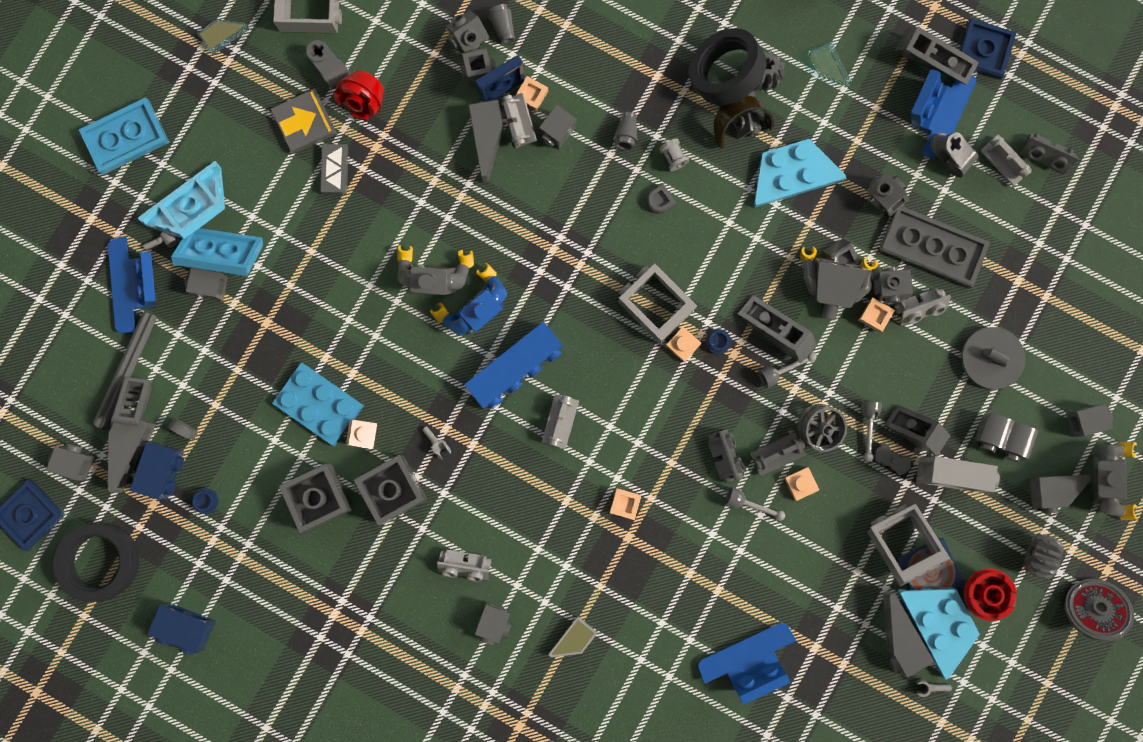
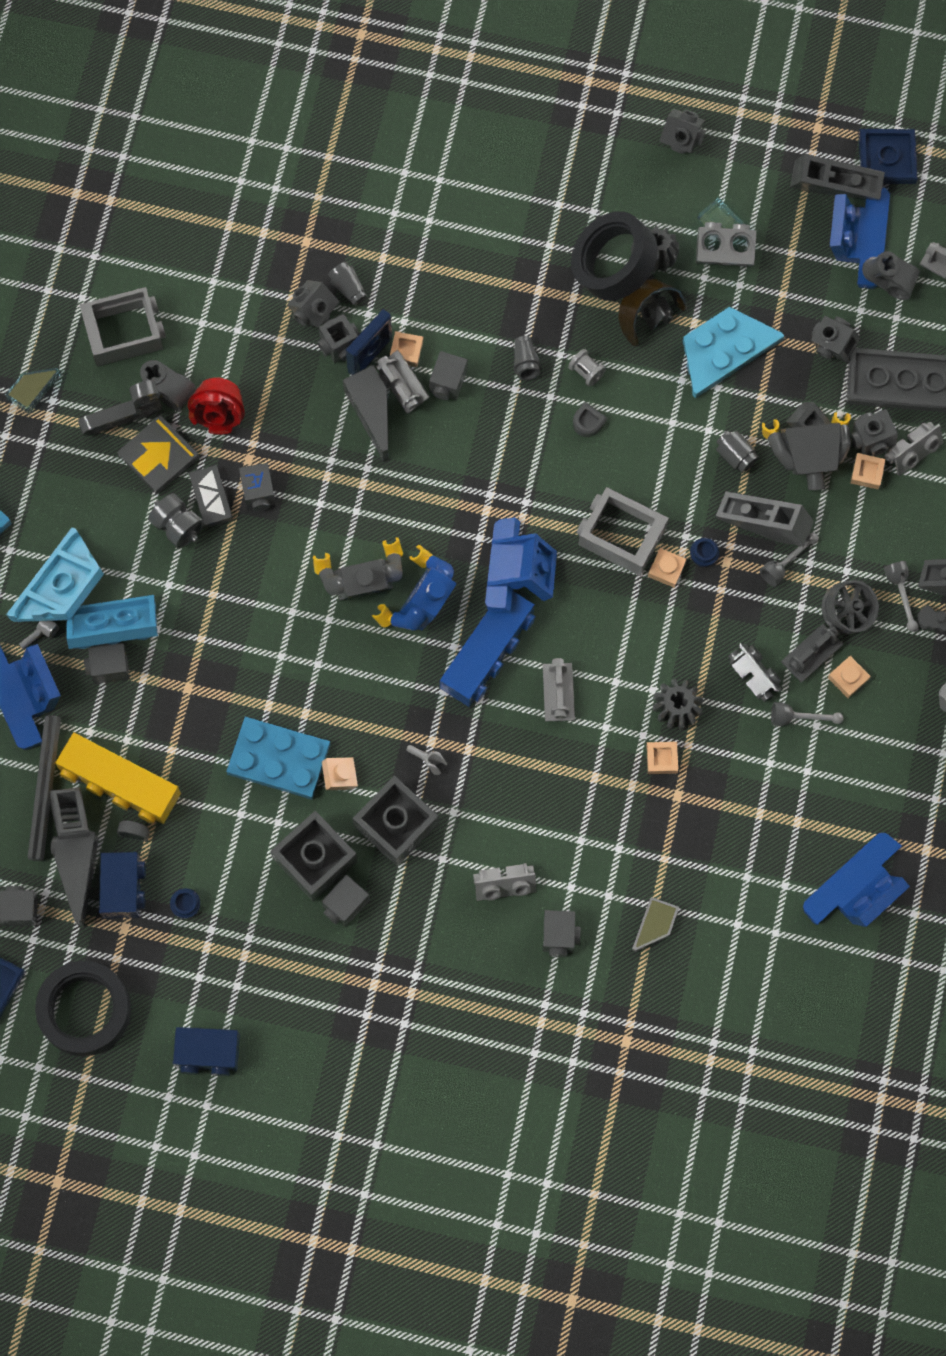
camera: 20 degrees left, 10 degrees down
none -> yellow brick [56,732,181,824]
none -> dark grey beam [78,380,162,436]
none -> dark grey wheel [148,493,204,549]
none -> dark grey brick [239,463,276,511]
none -> dark grey brick [322,875,370,927]
none -> blue plate [485,517,557,612]
none -> dark grey gear [653,678,703,730]
none -> light grey brick [696,222,757,267]
none -> dark grey brick [716,430,759,473]

